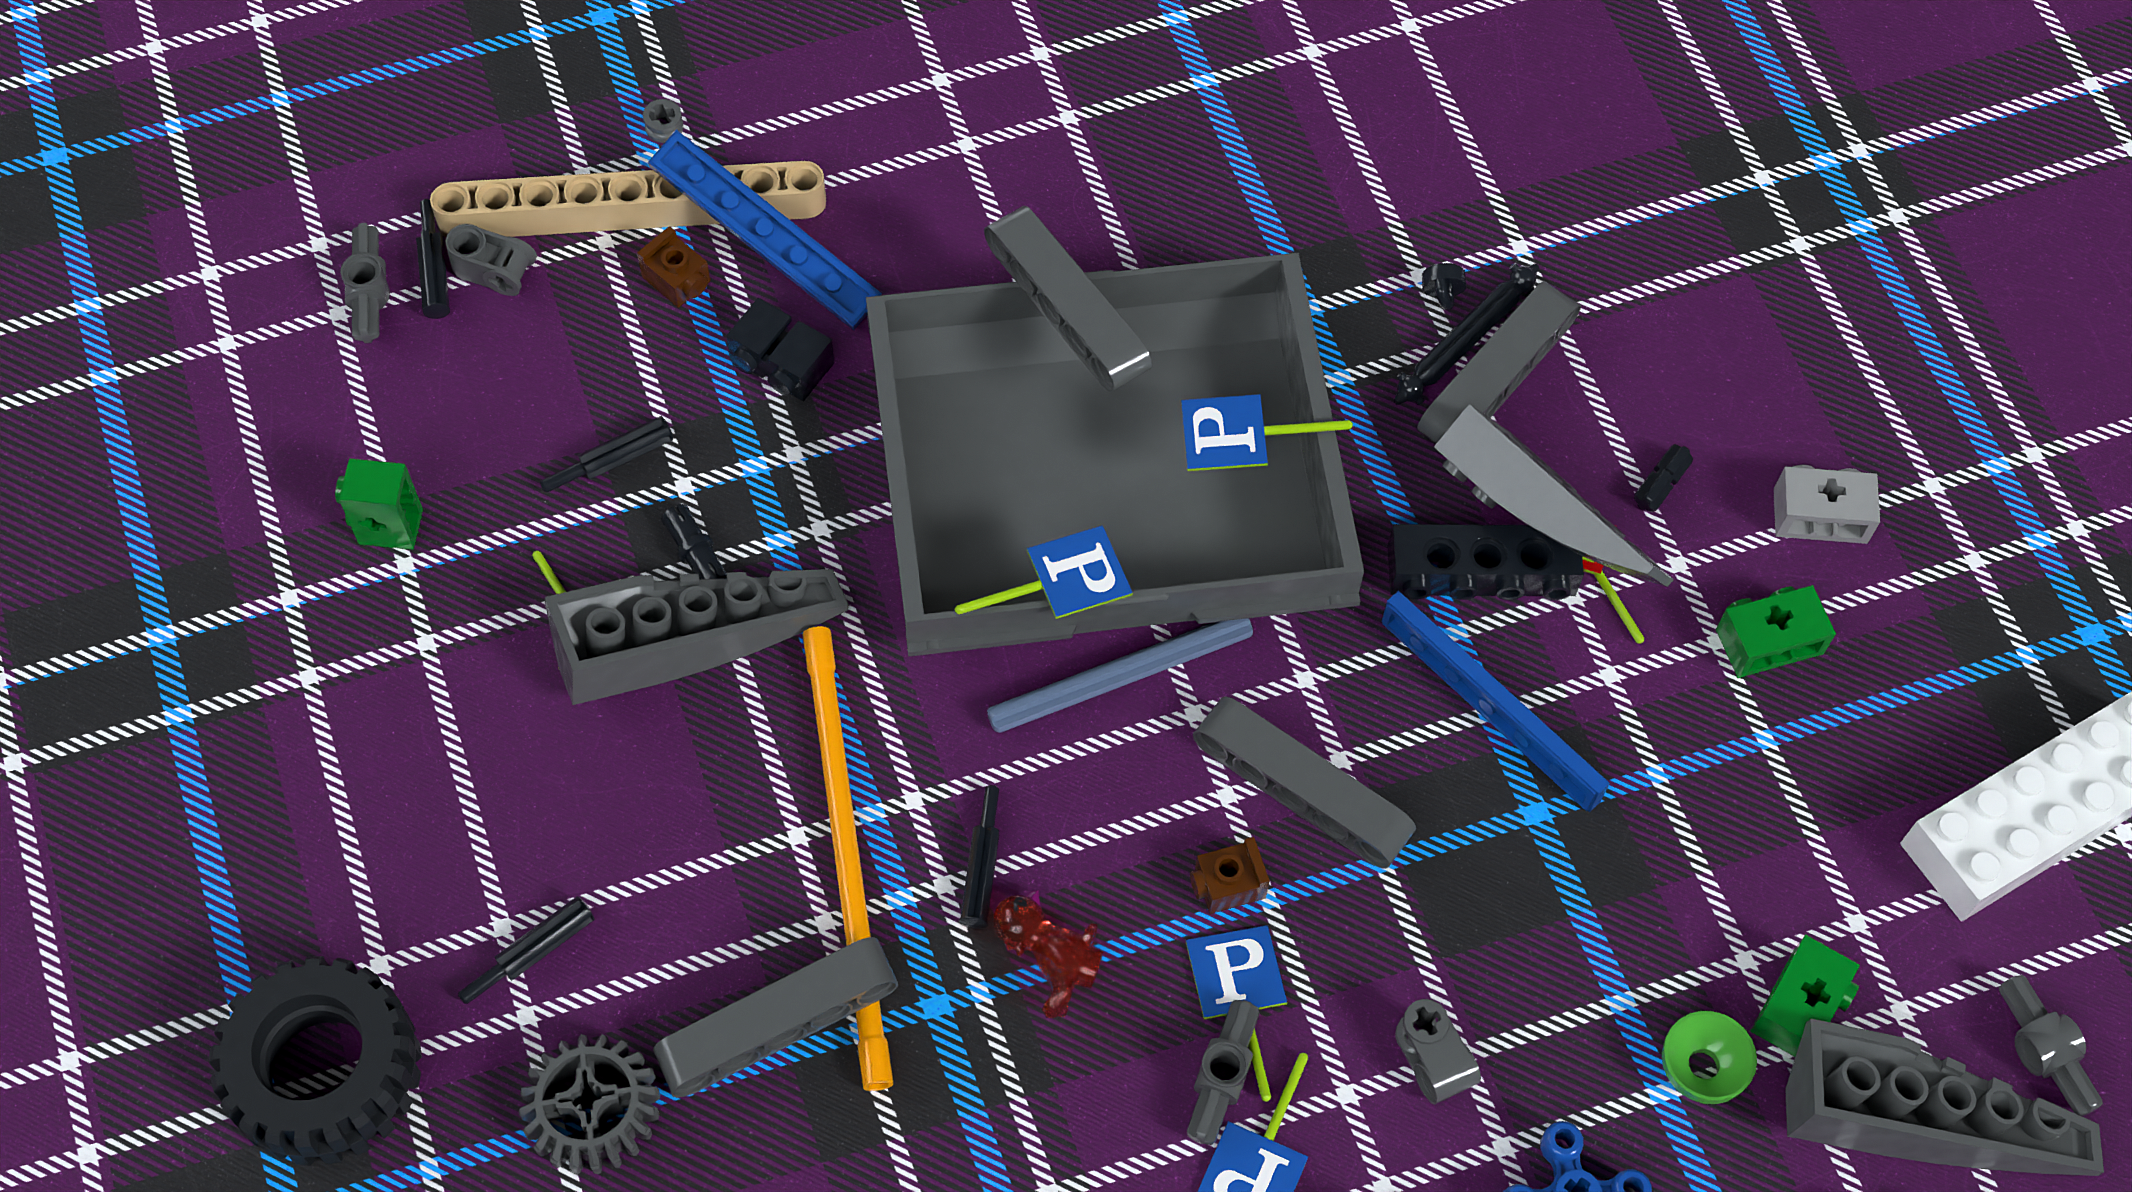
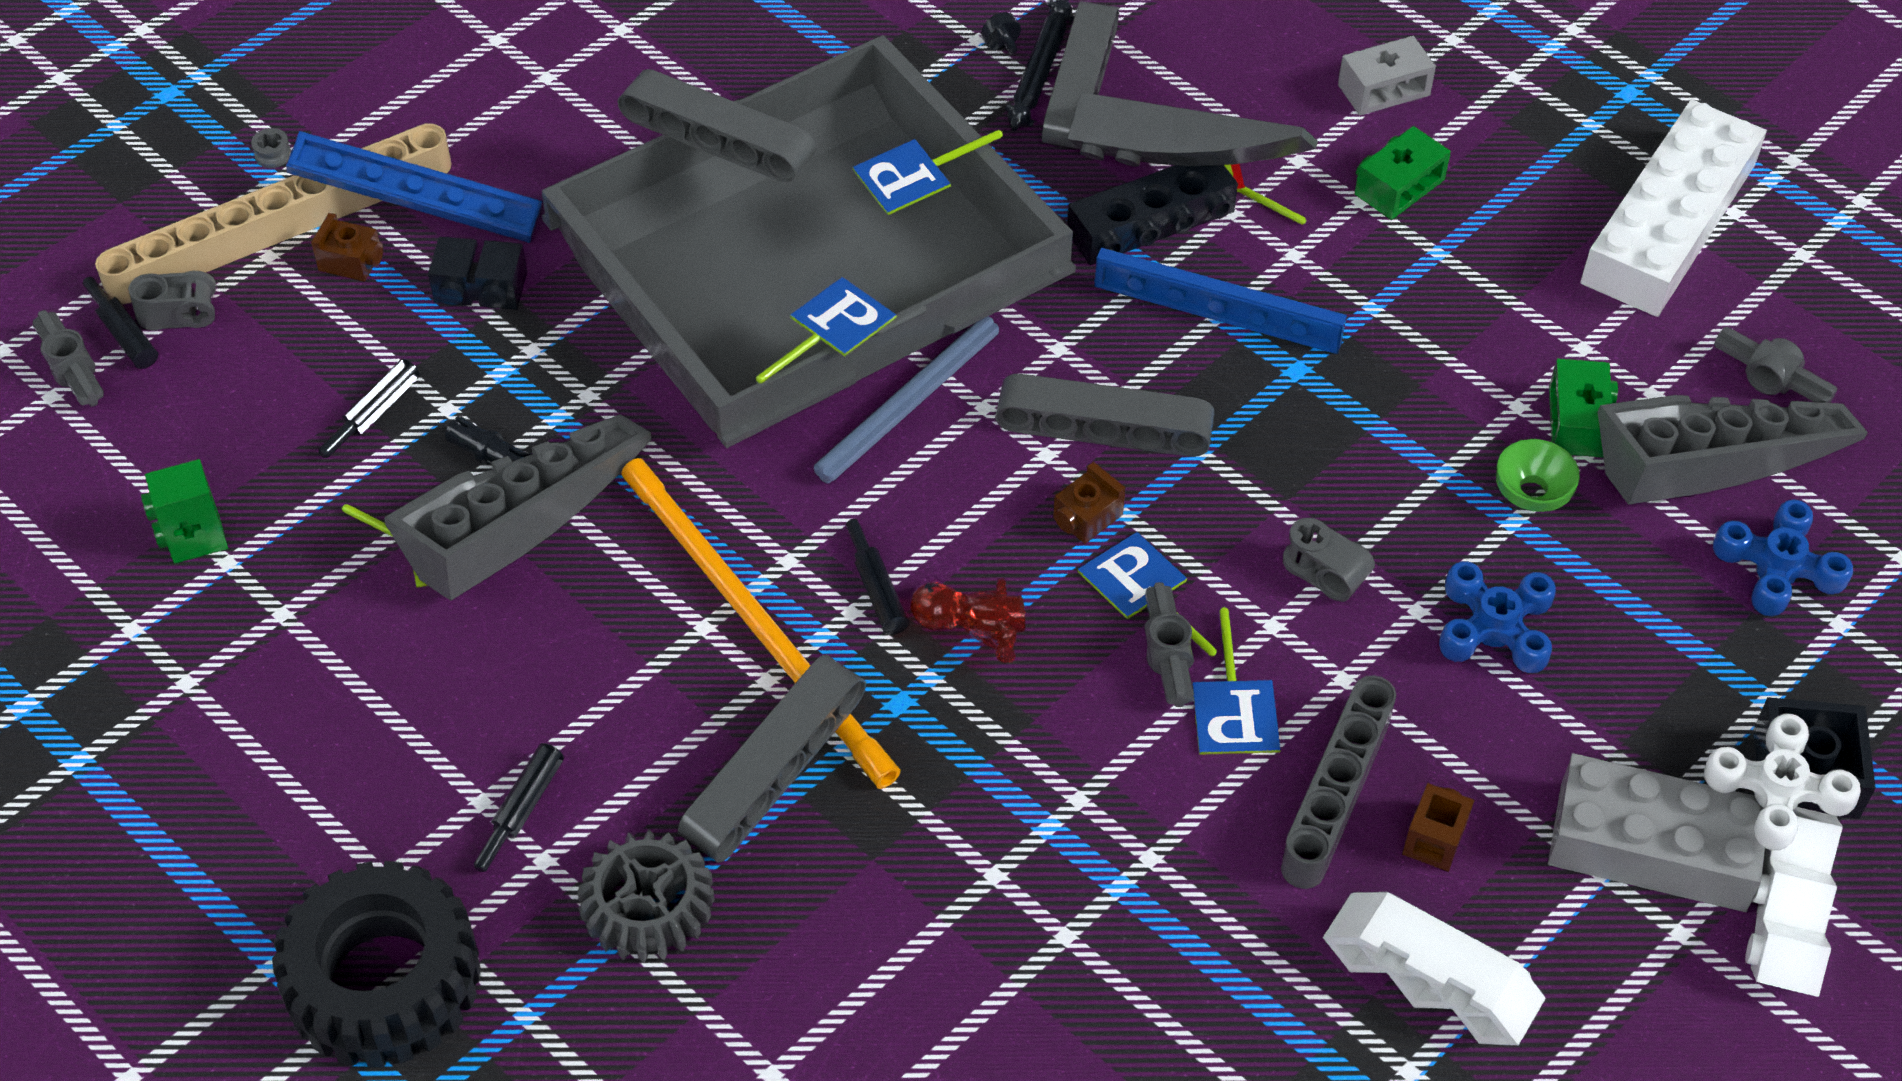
camera: 25 degrees left, 10 degrees down
black piece [1634,444,1693,512] -> none

